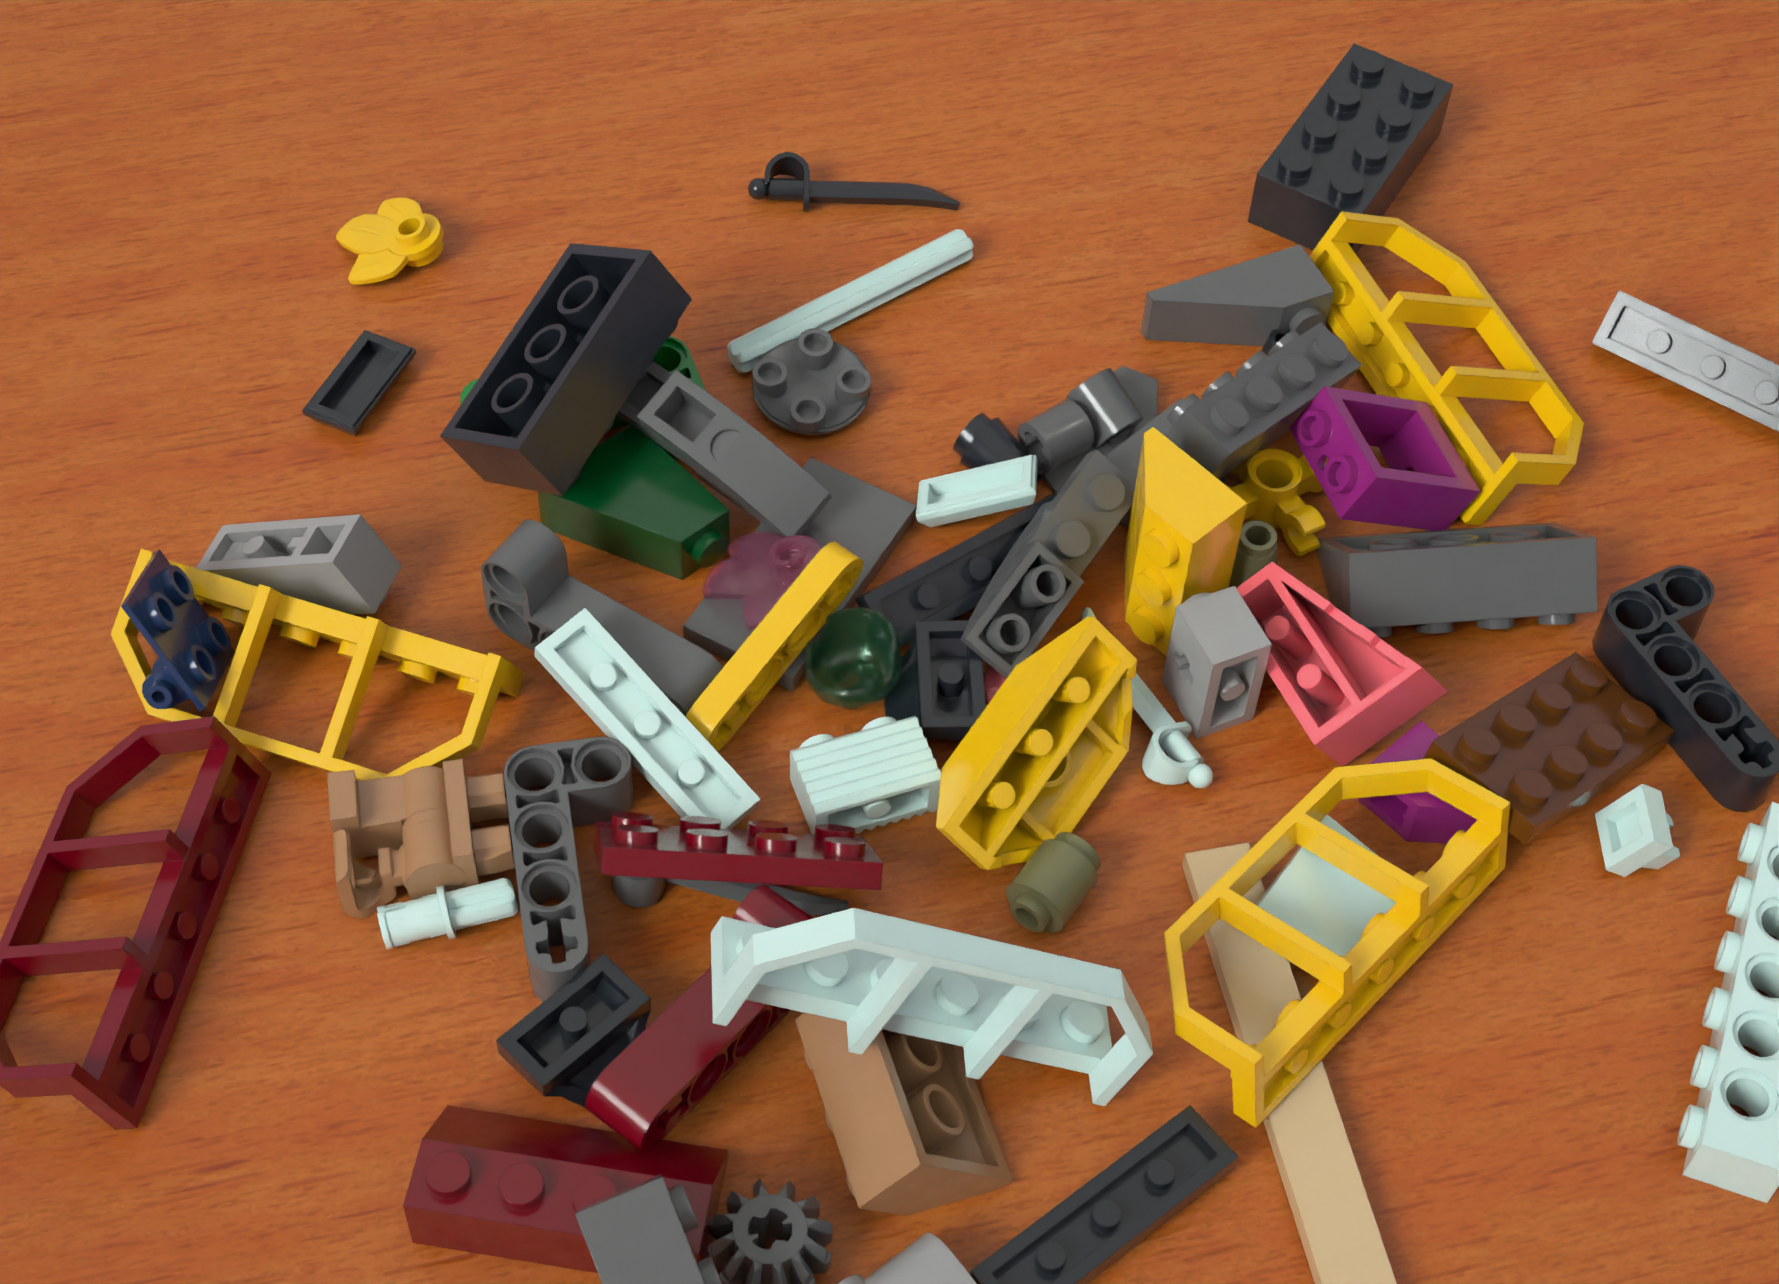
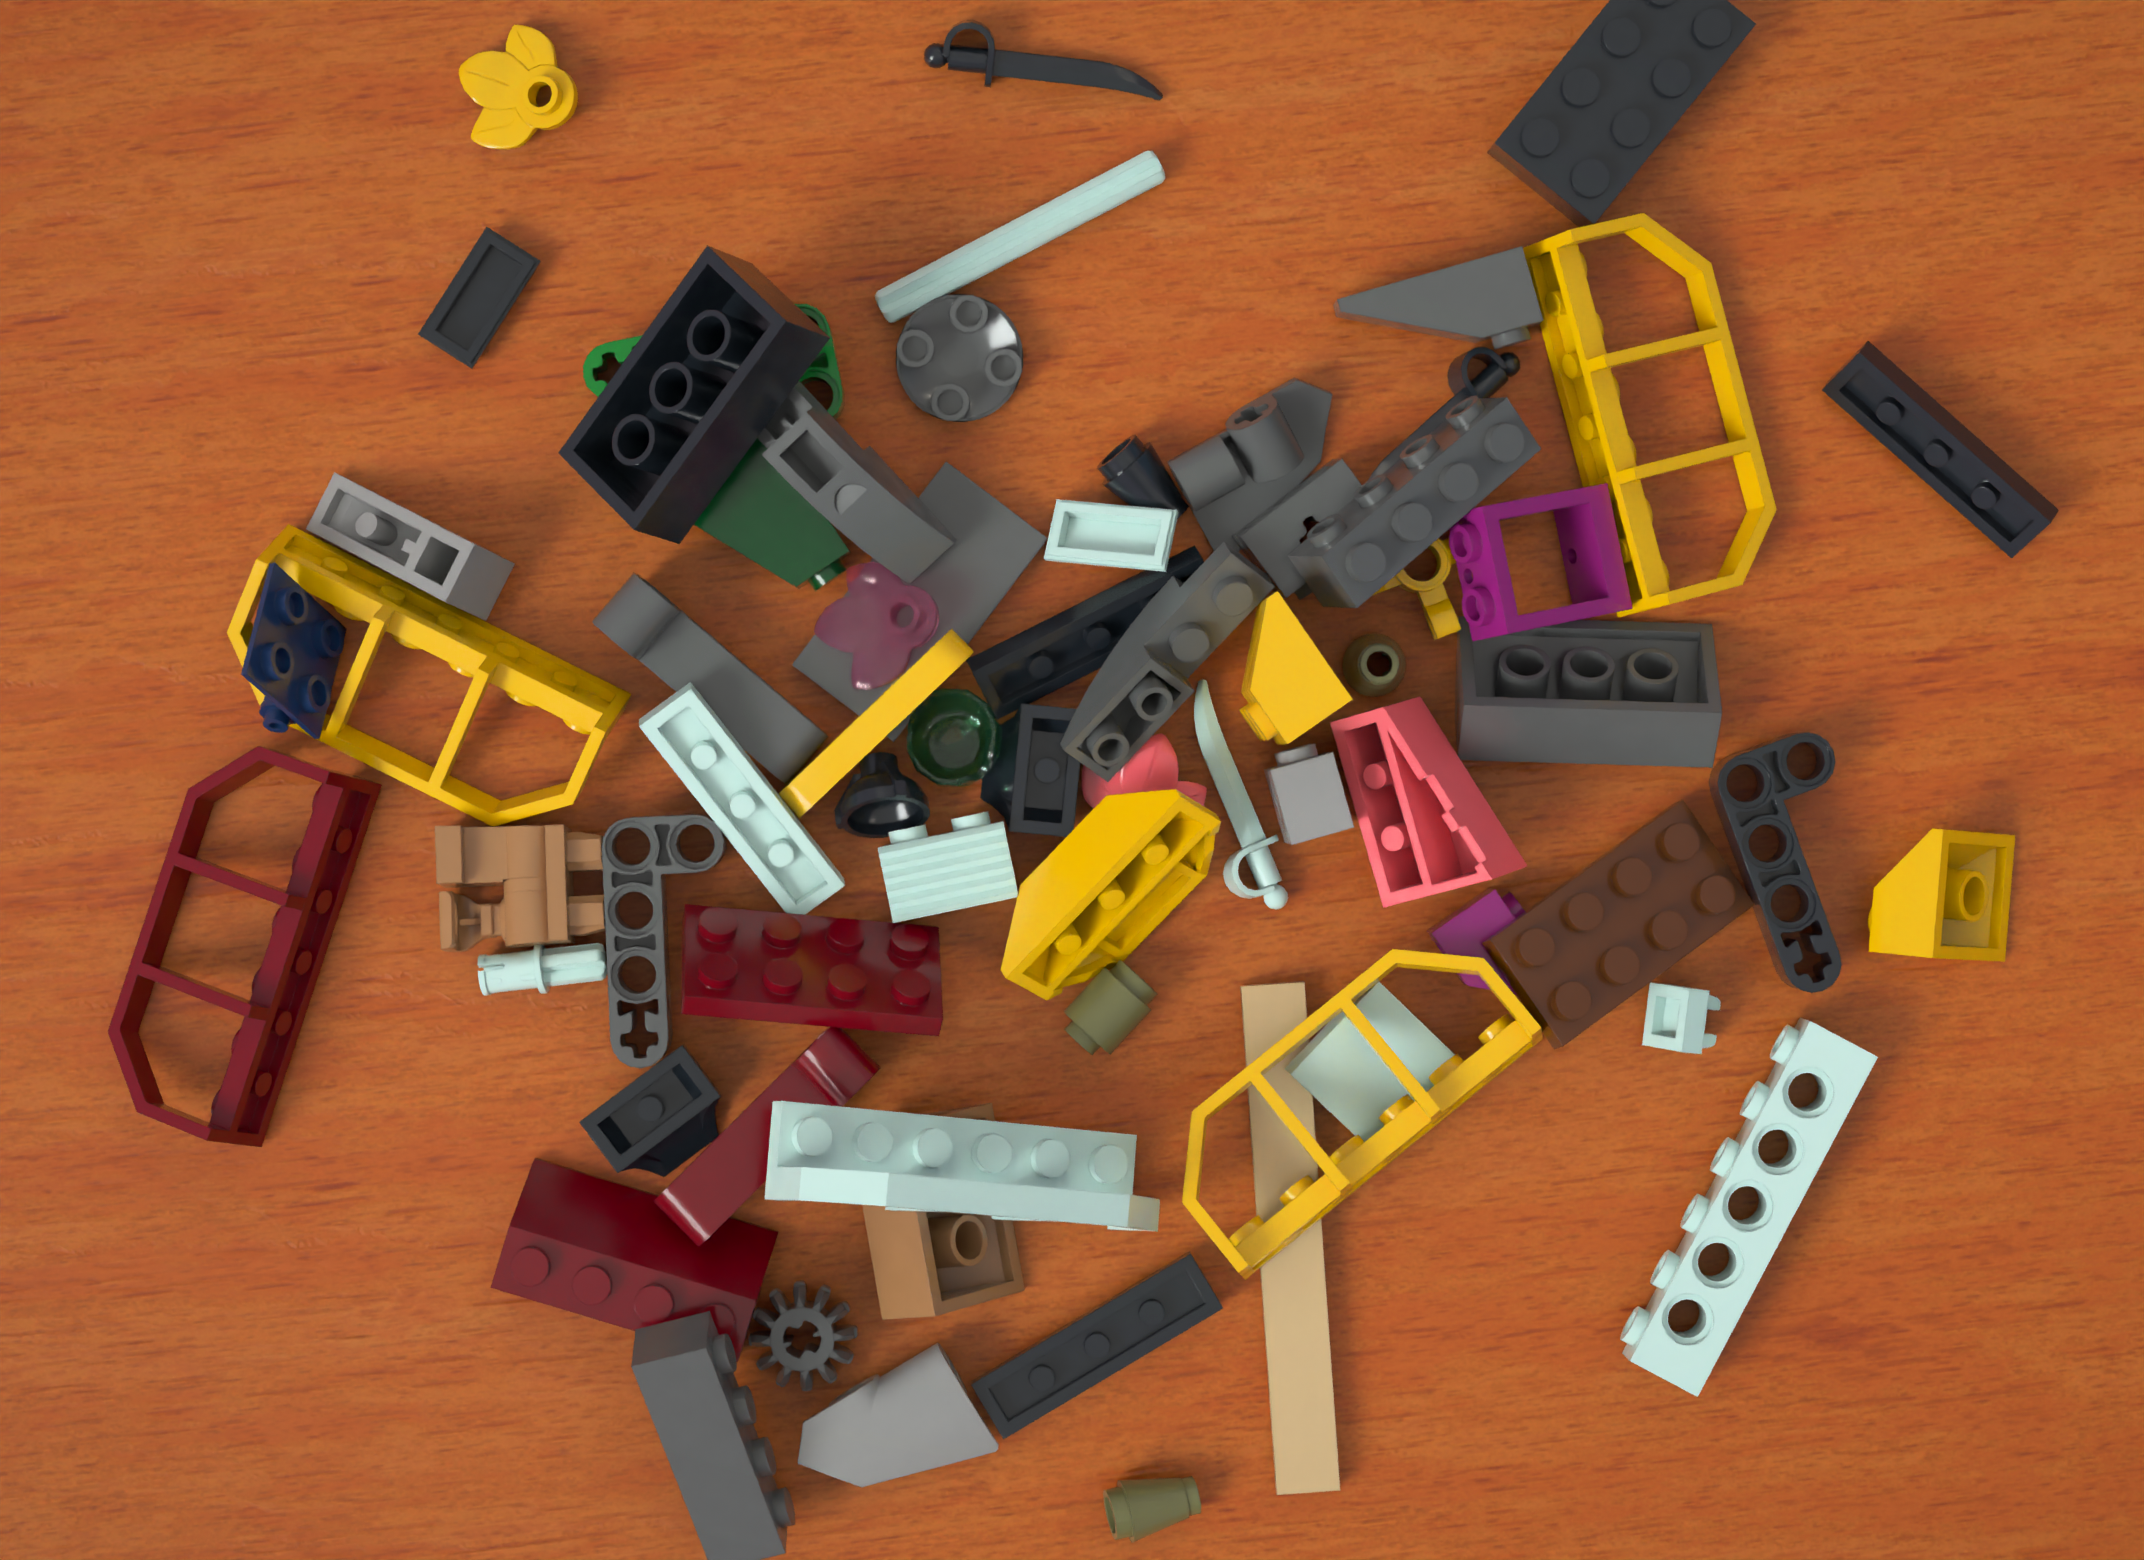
camera: 10 degrees right, 35 degrees up
none -> black piece [834,752,930,838]

